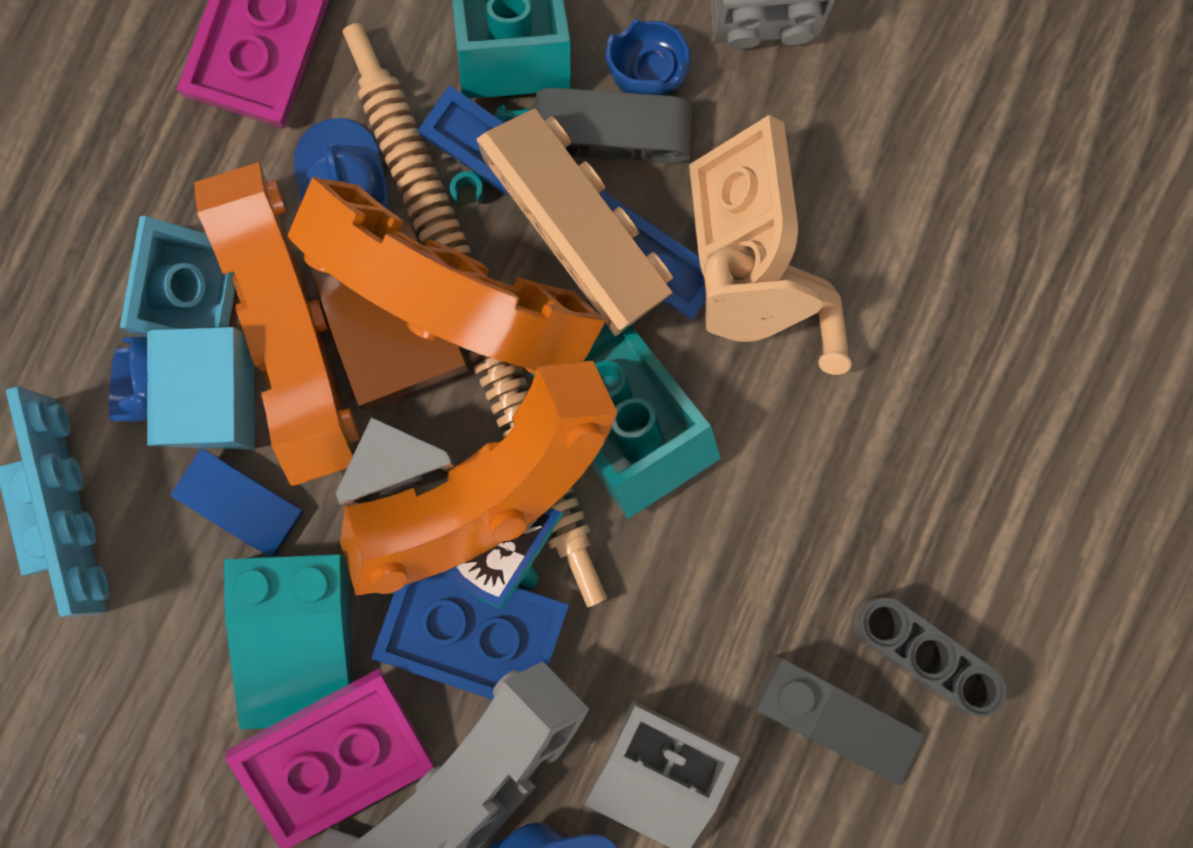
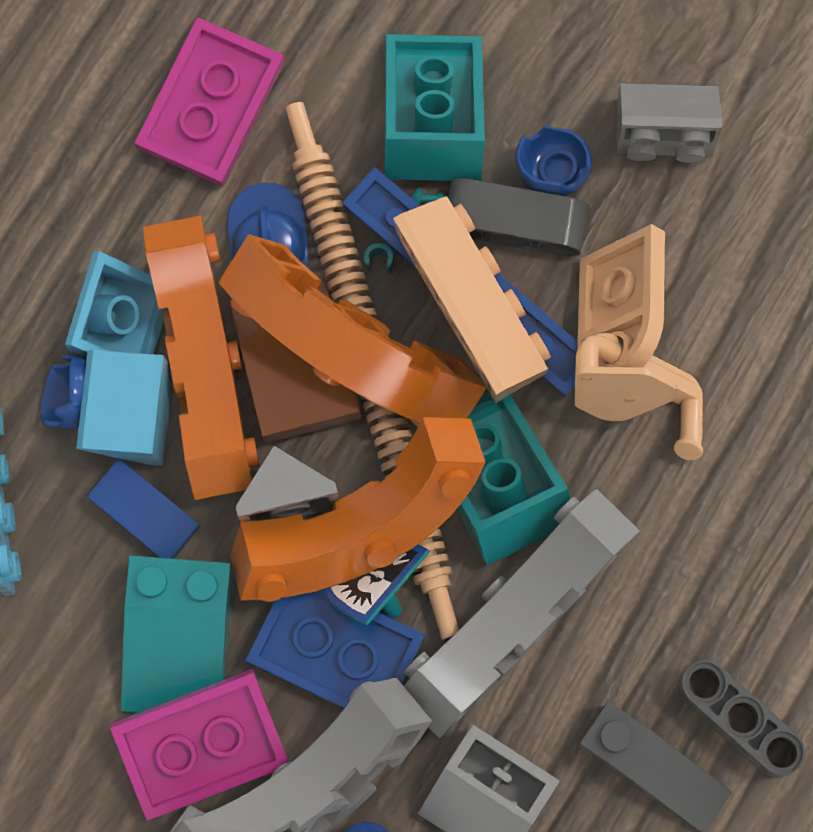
camera: 20 degrees right, 5 degrees down
none -> light grey brick [403,489,640,738]

